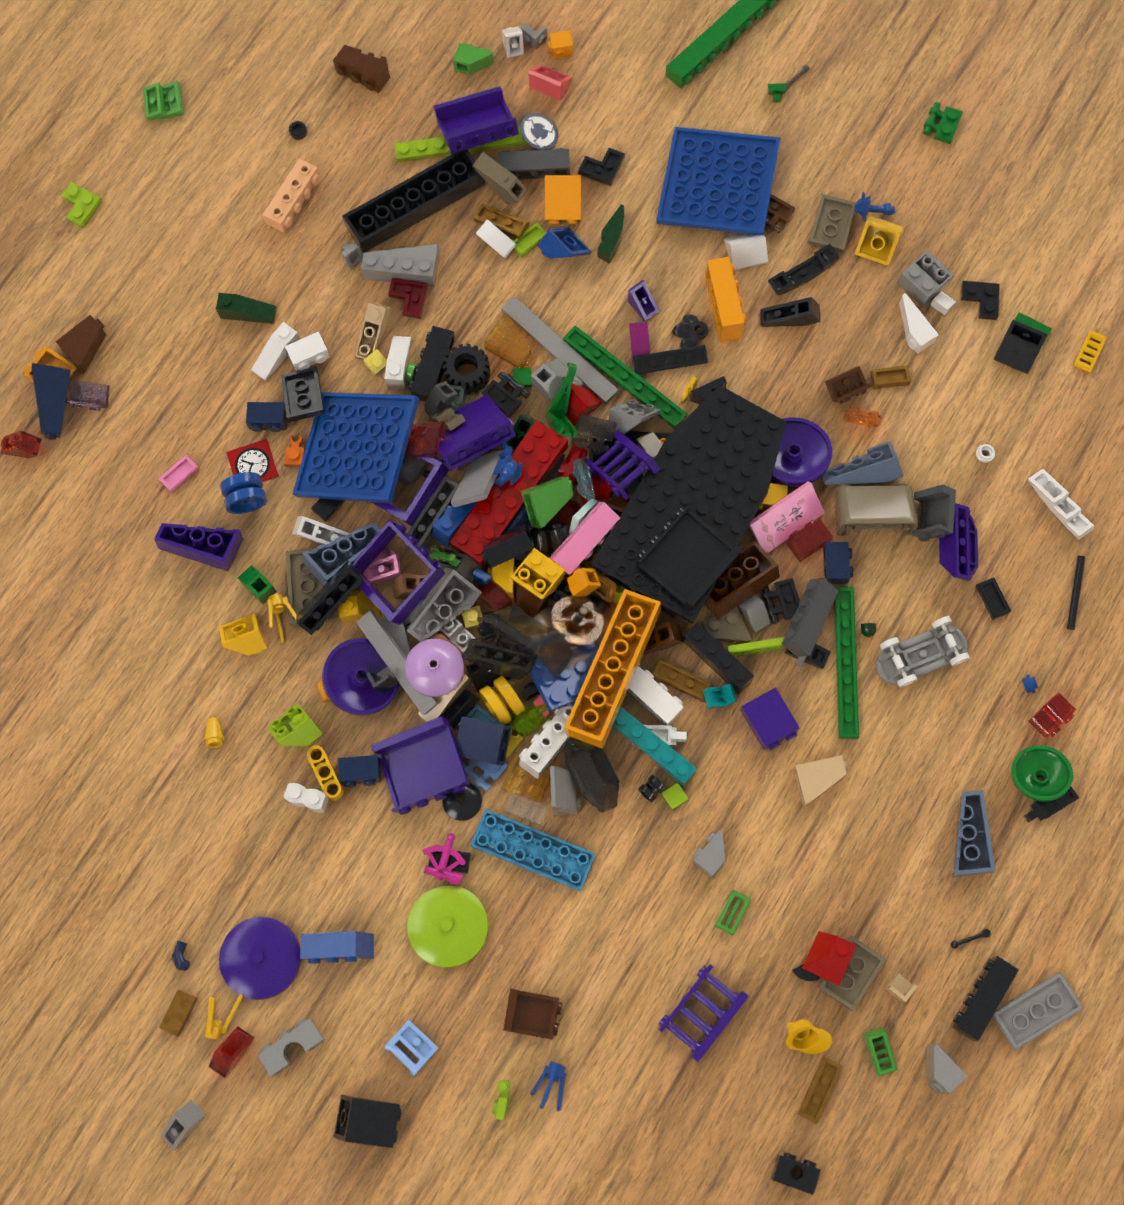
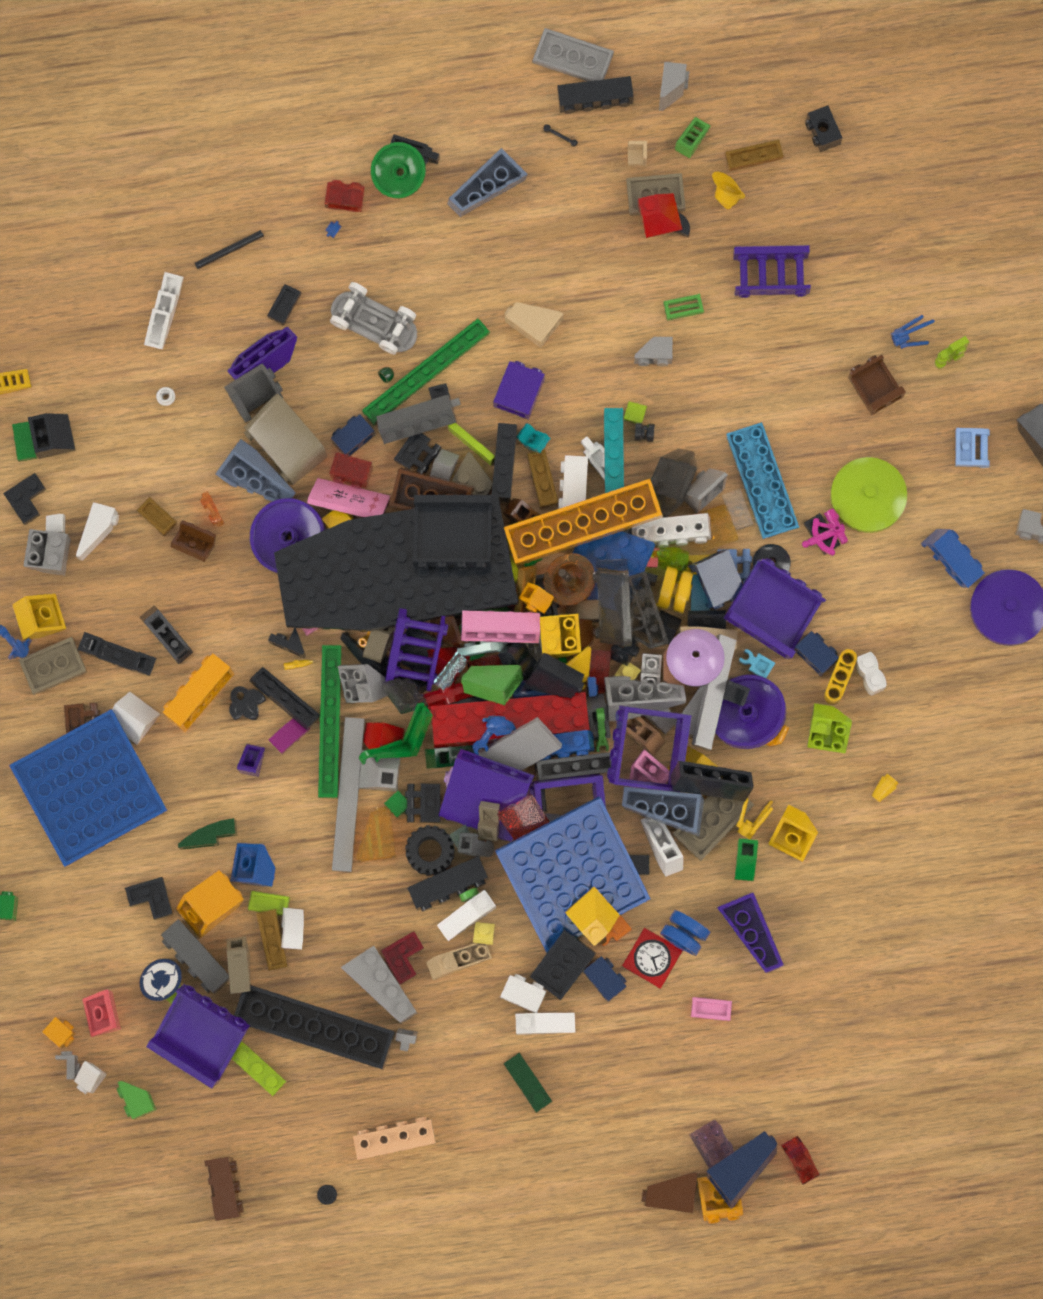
camera: 130 degrees left, 5 degrees up
none -> yellow slope [565,887,619,946]
none -> medium azure plate [739,649,775,678]

